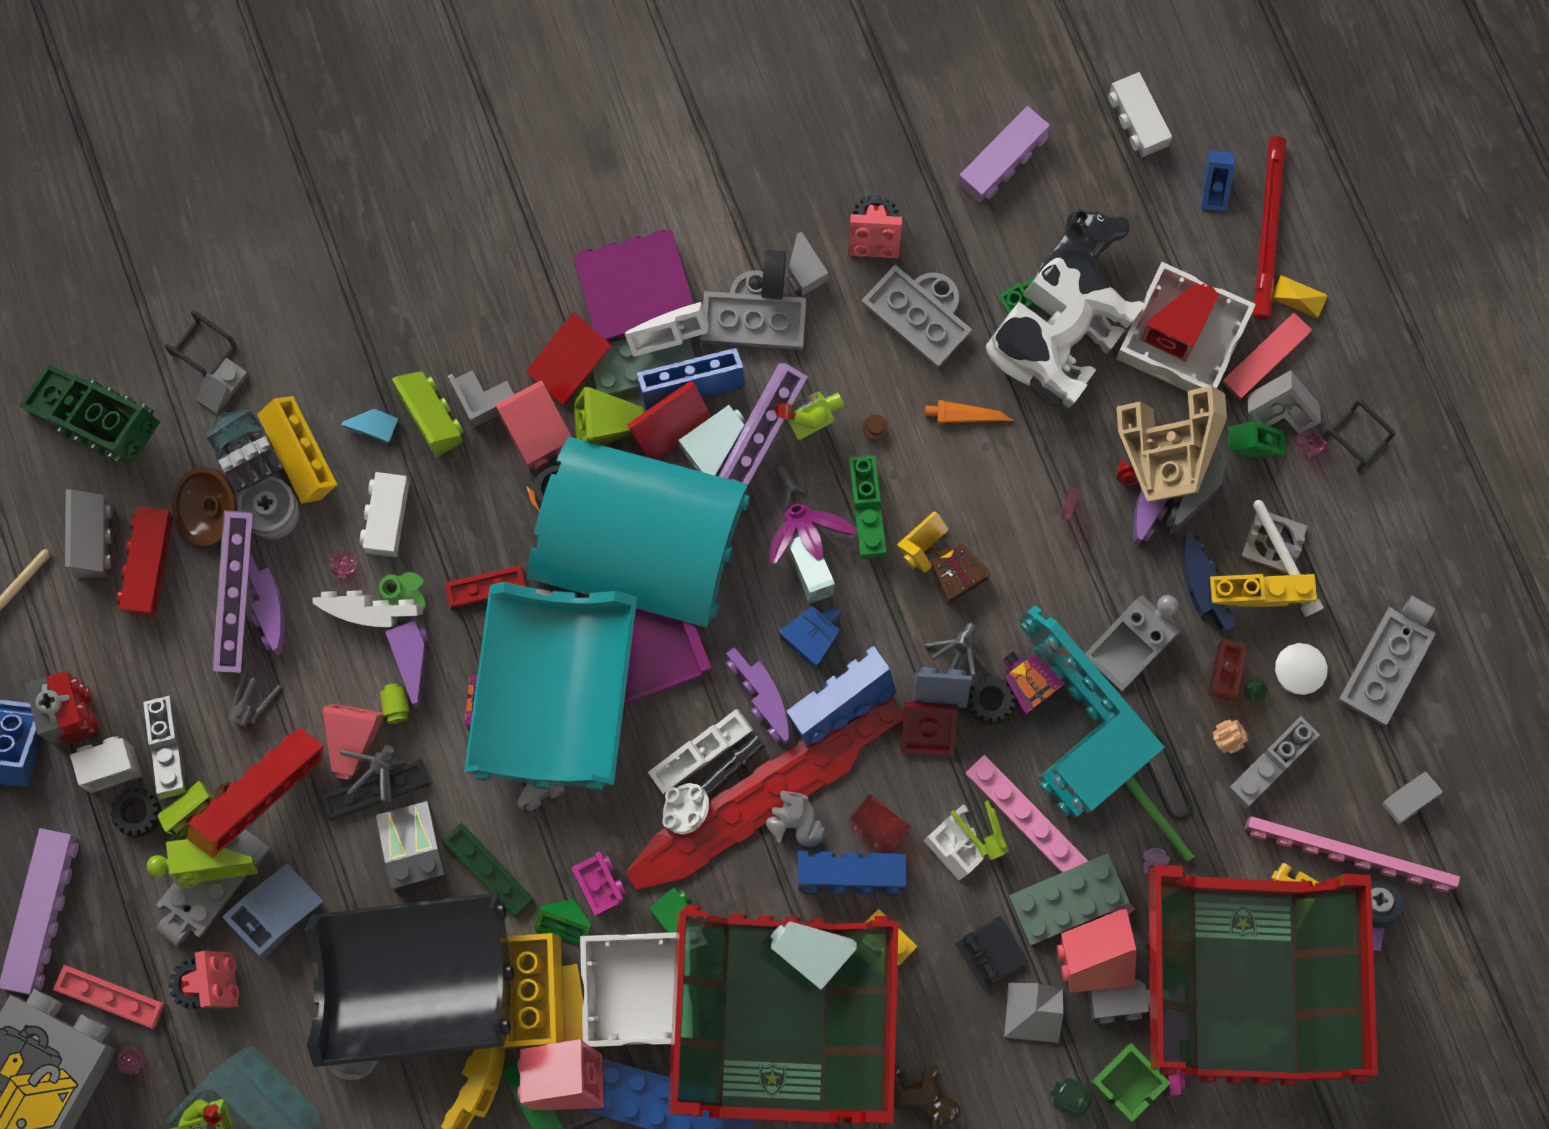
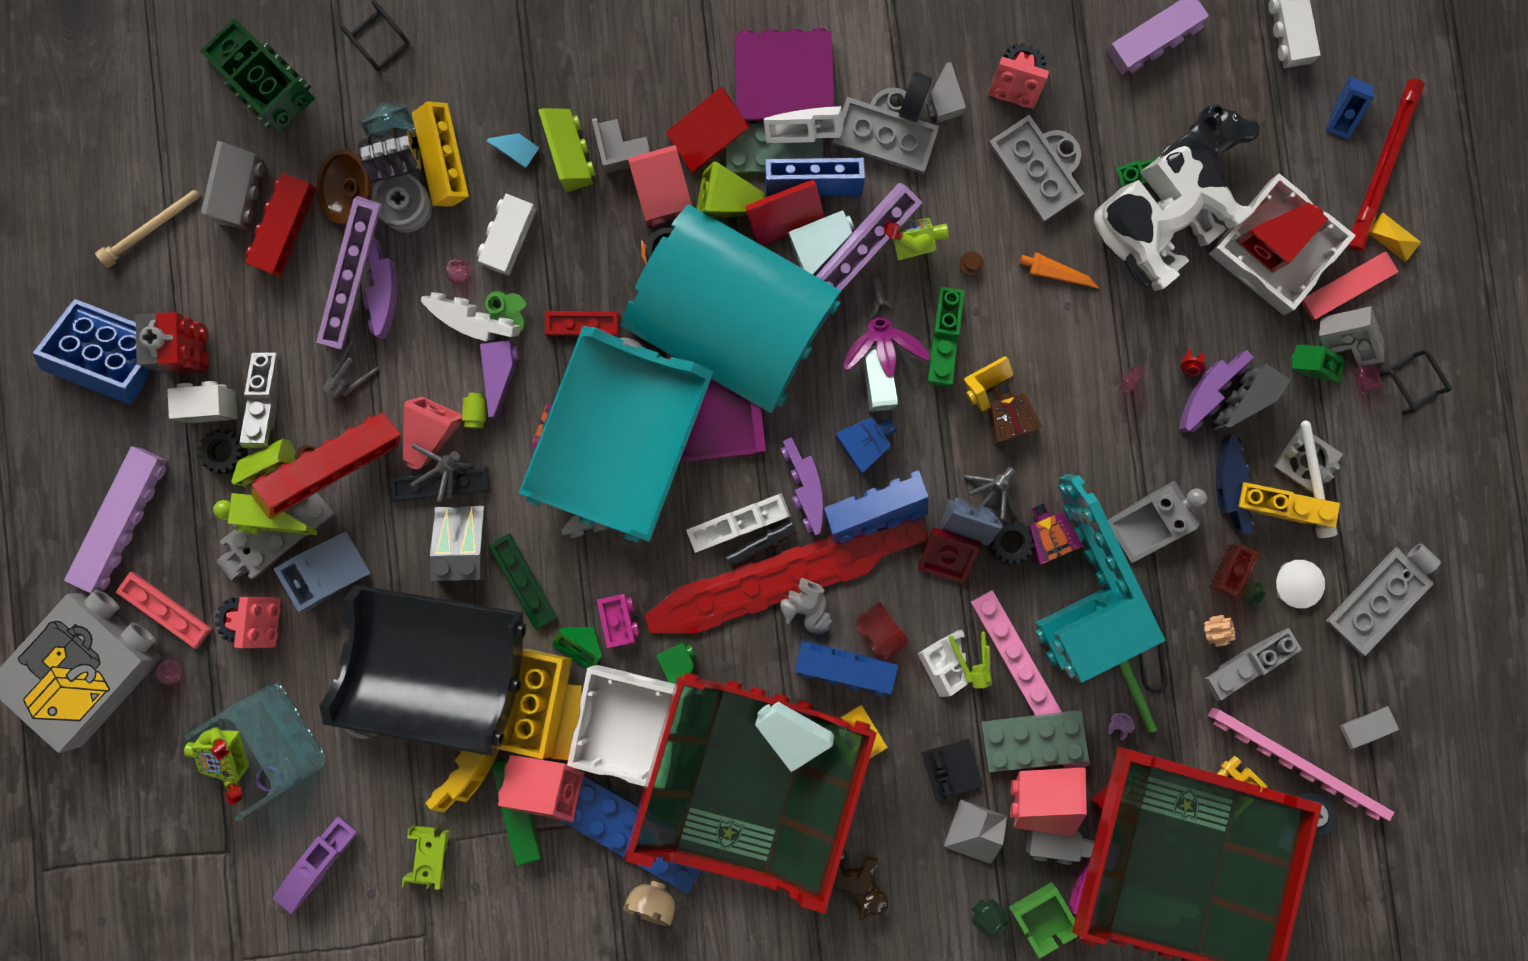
camera: 15 degrees right, 10 degrees up
light grey slope [196,358,249,415] -> none
white dish [662,783,709,835] -> none
tan wedge [1117,386,1227,502] -> none

